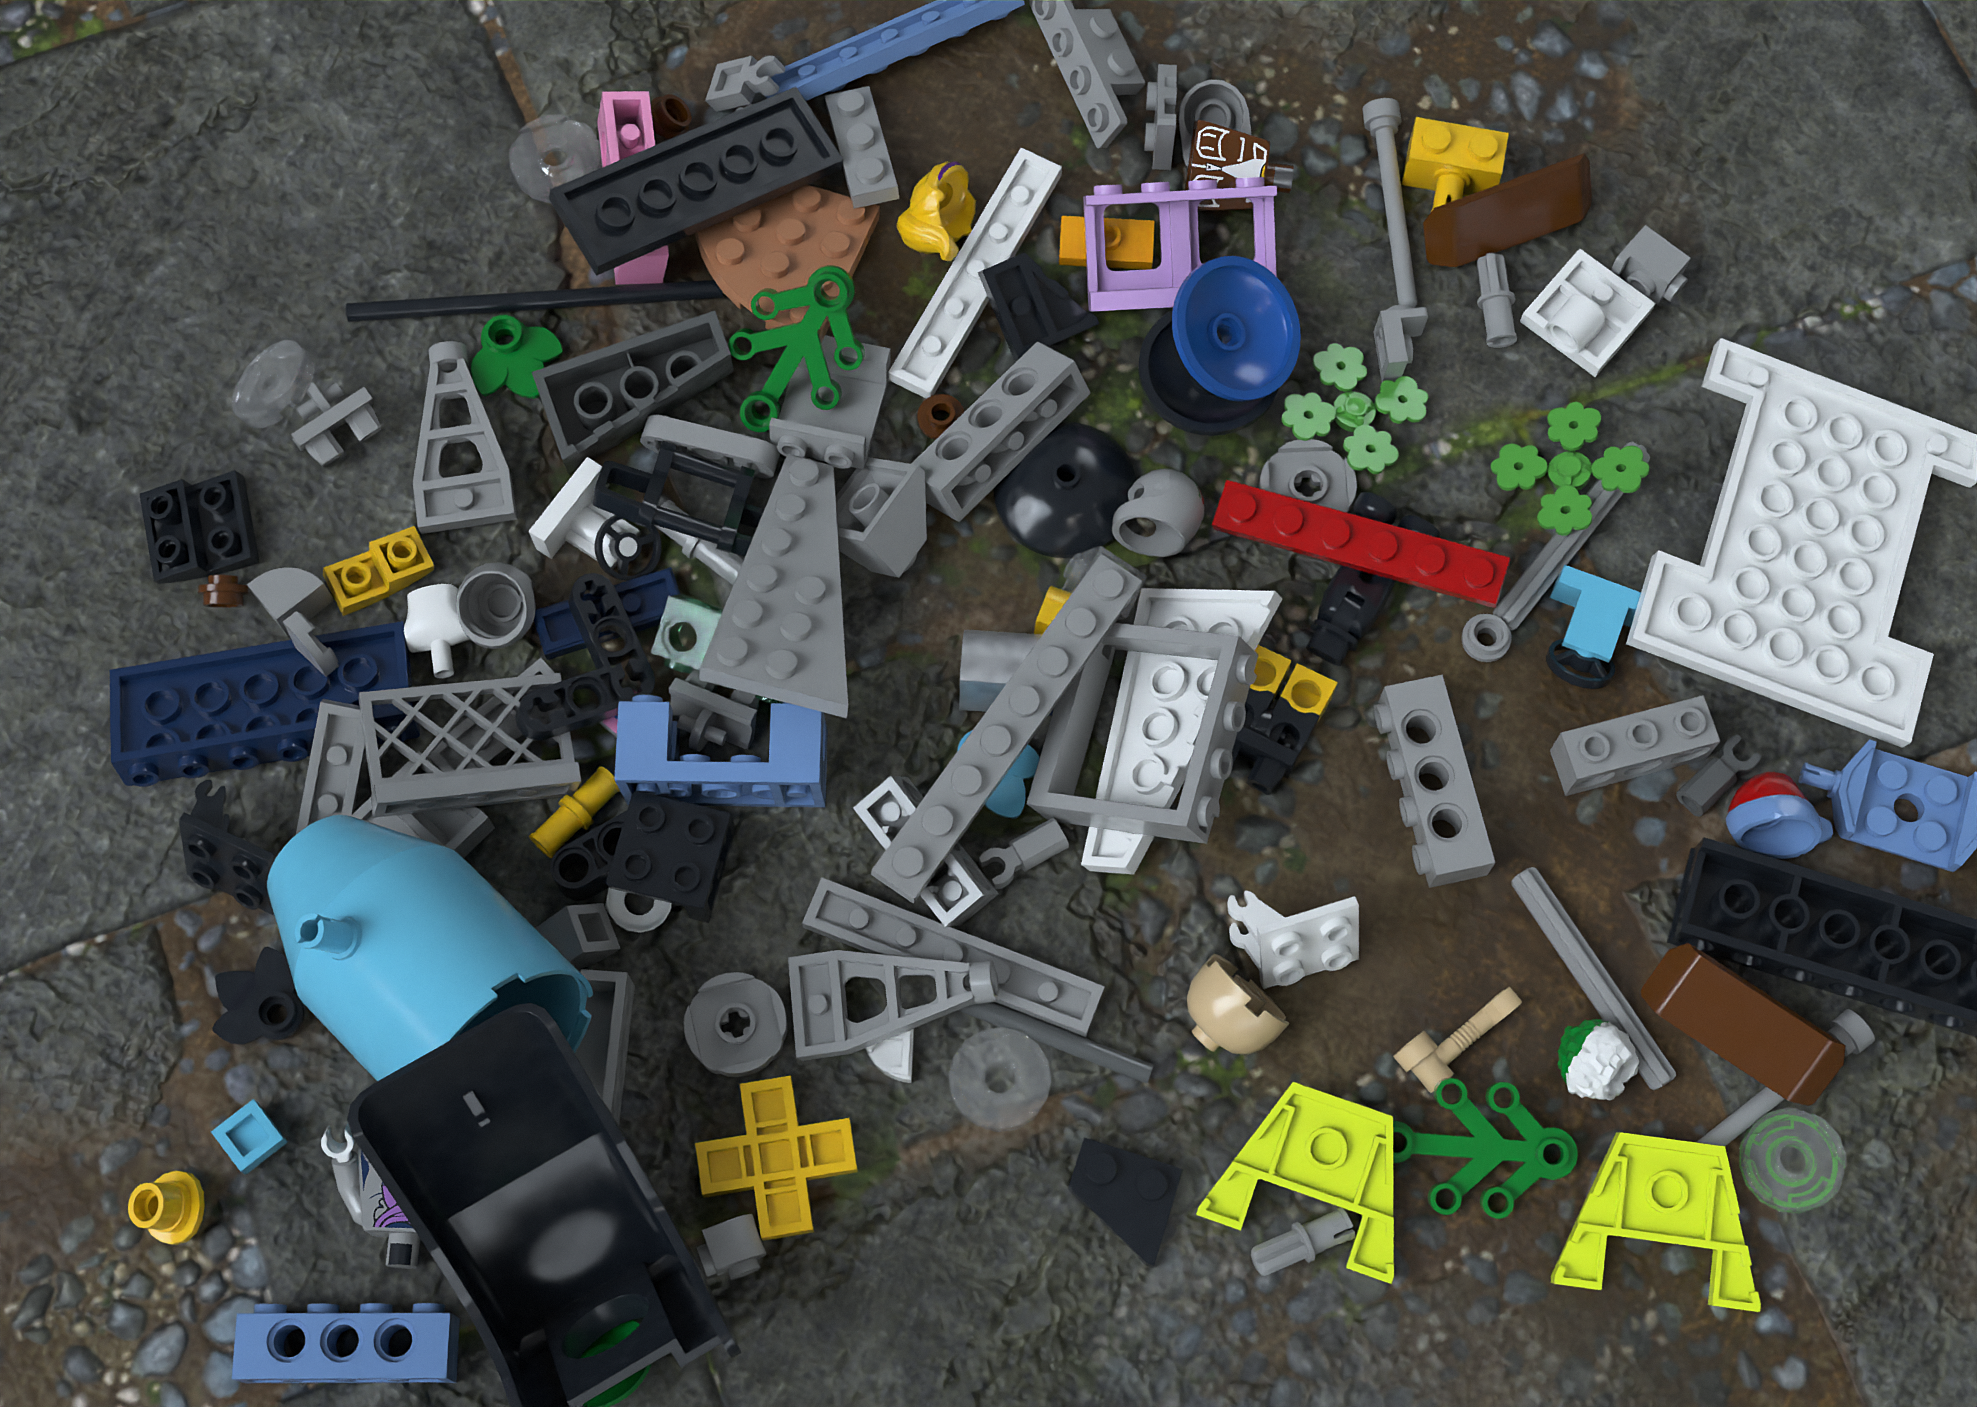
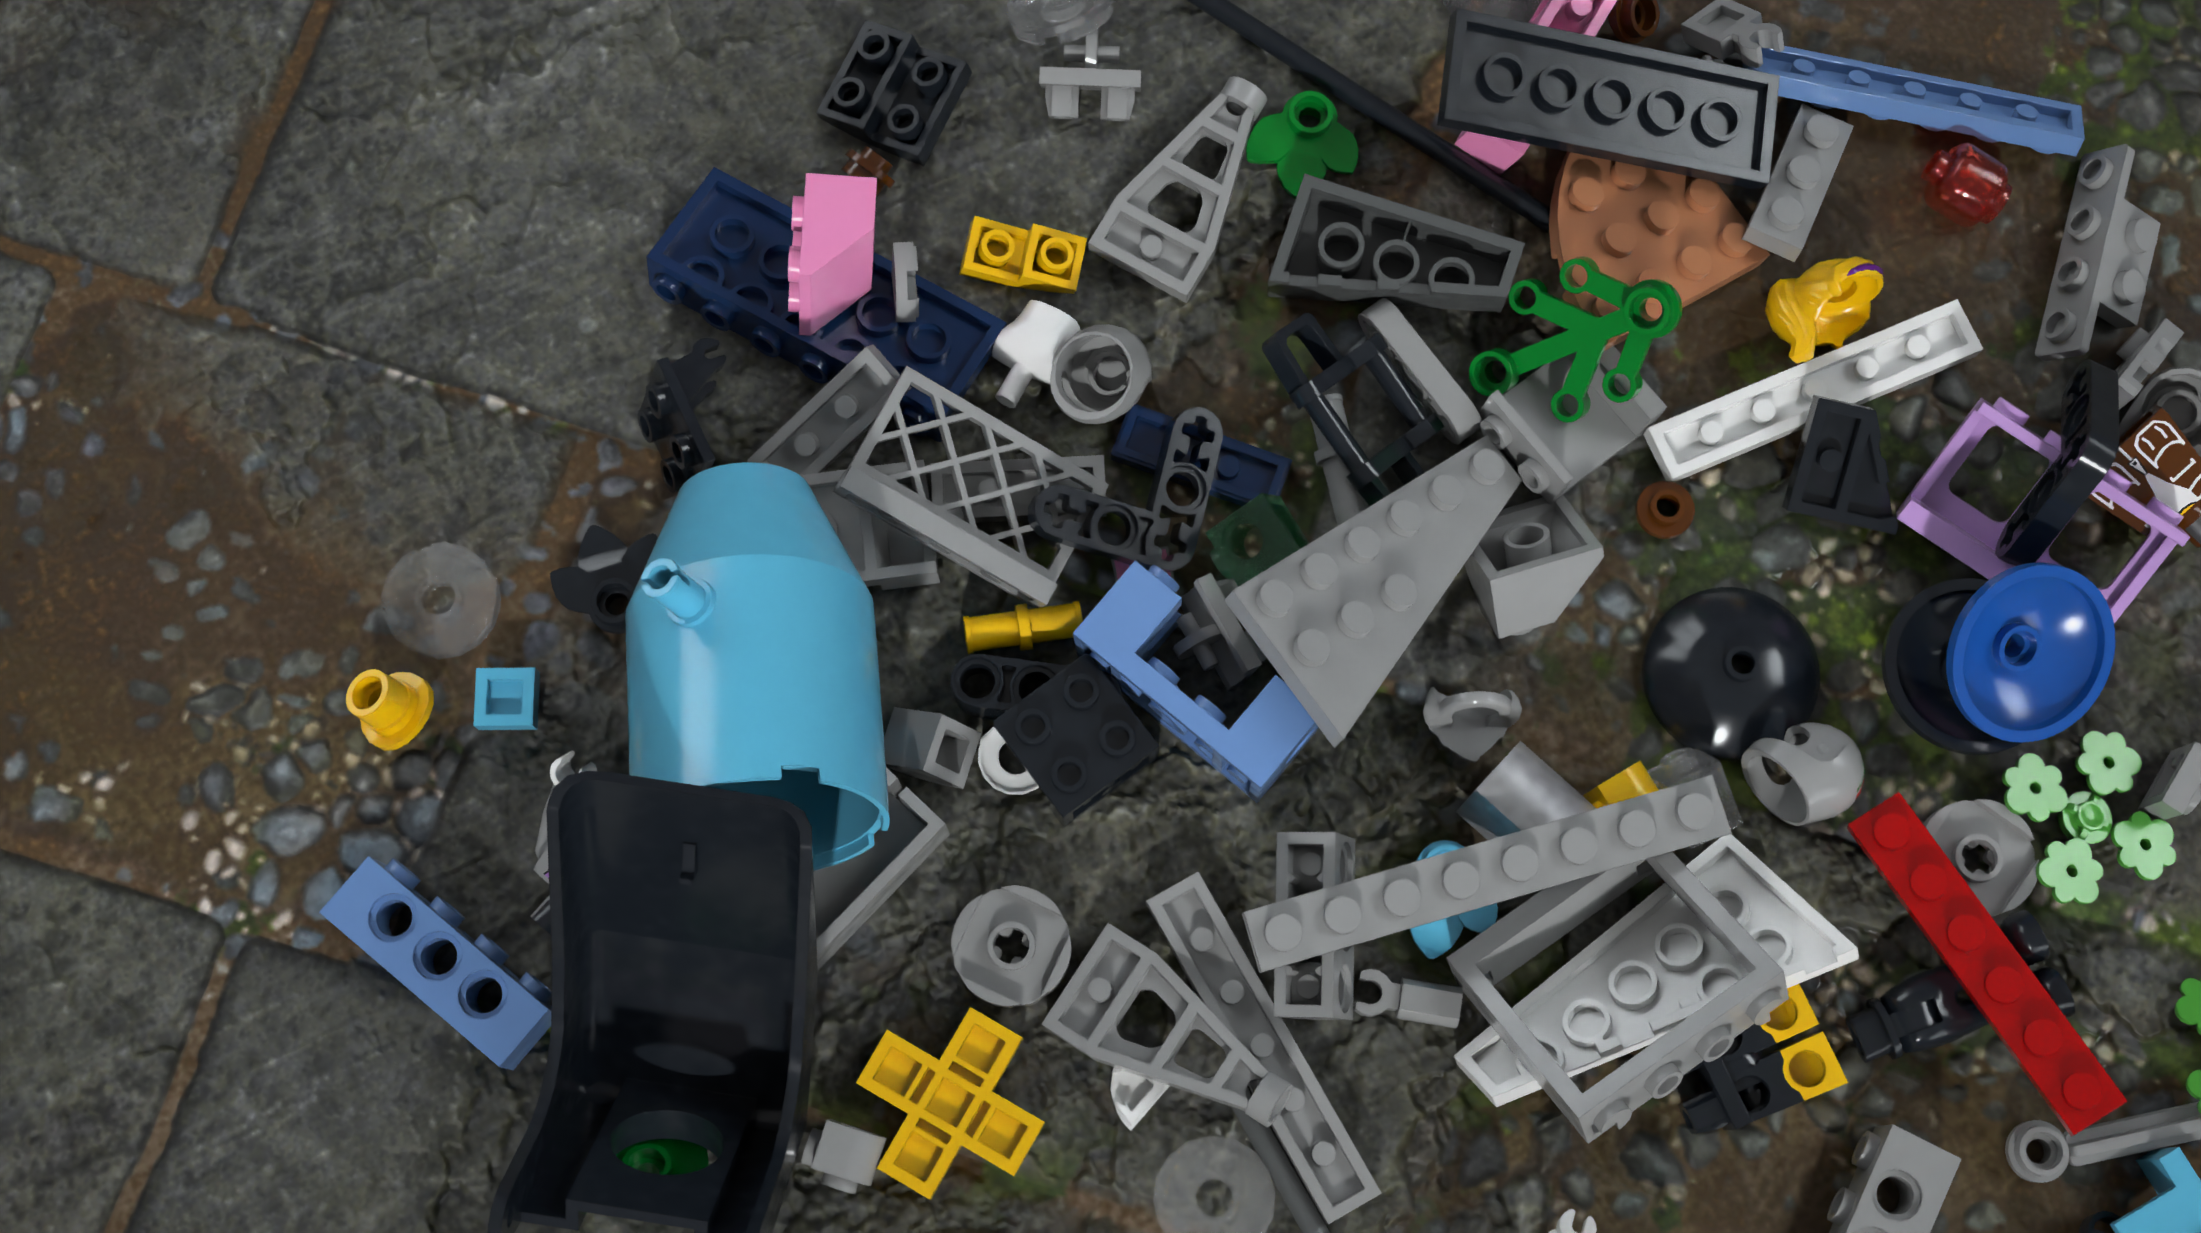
camera: 40 degrees right, 5 degrees up
light grey brick [247,568,334,636] -> none
white piece [529,457,661,581] -> none
light grey brick [911,342,1090,522] -> none
light orange plate [1059,216,1155,270] -> none
none -> clear tile [381,542,501,659]
none -> bright pink slope [788,173,877,336]
none -> light grey piece [1423,687,1522,763]
none -> clear red head [1921,142,2012,228]
none -> black beam [1995,359,2119,566]

